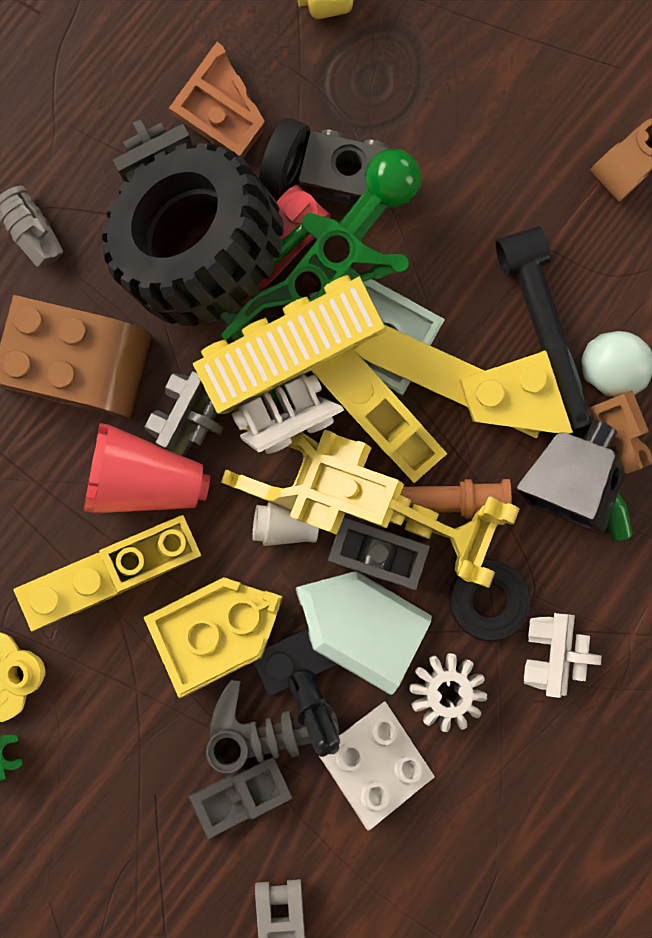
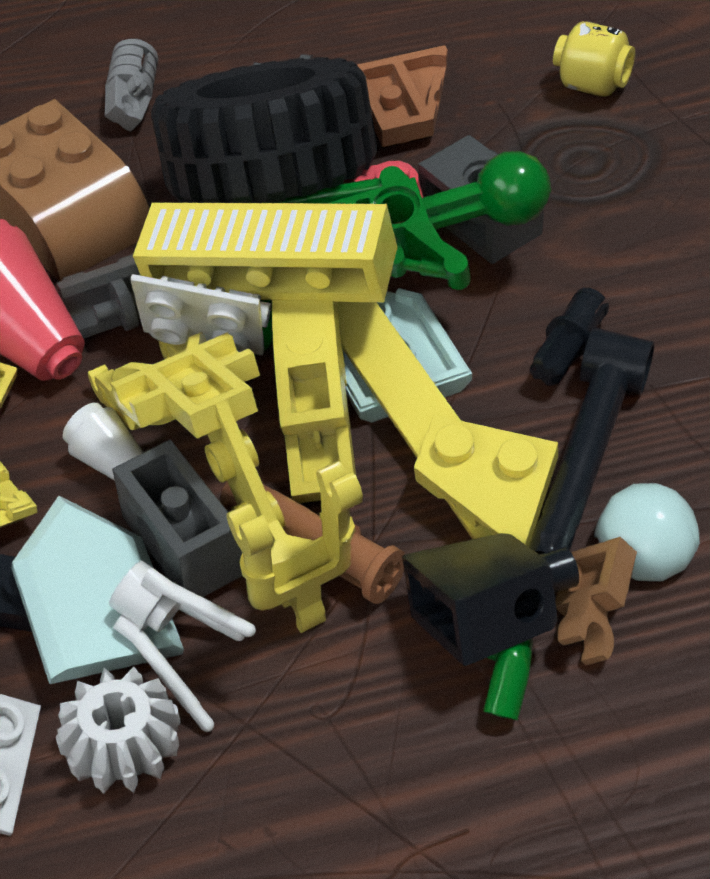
camera: 40 degrees right, 35 degrees down
black tyre [259,118,311,200] -> none
black tyre [449,560,530,641] -> none
white hips [524,613,602,698] -> none
none -> white plant [109,561,256,732]
none -> black axle [529,288,609,386]

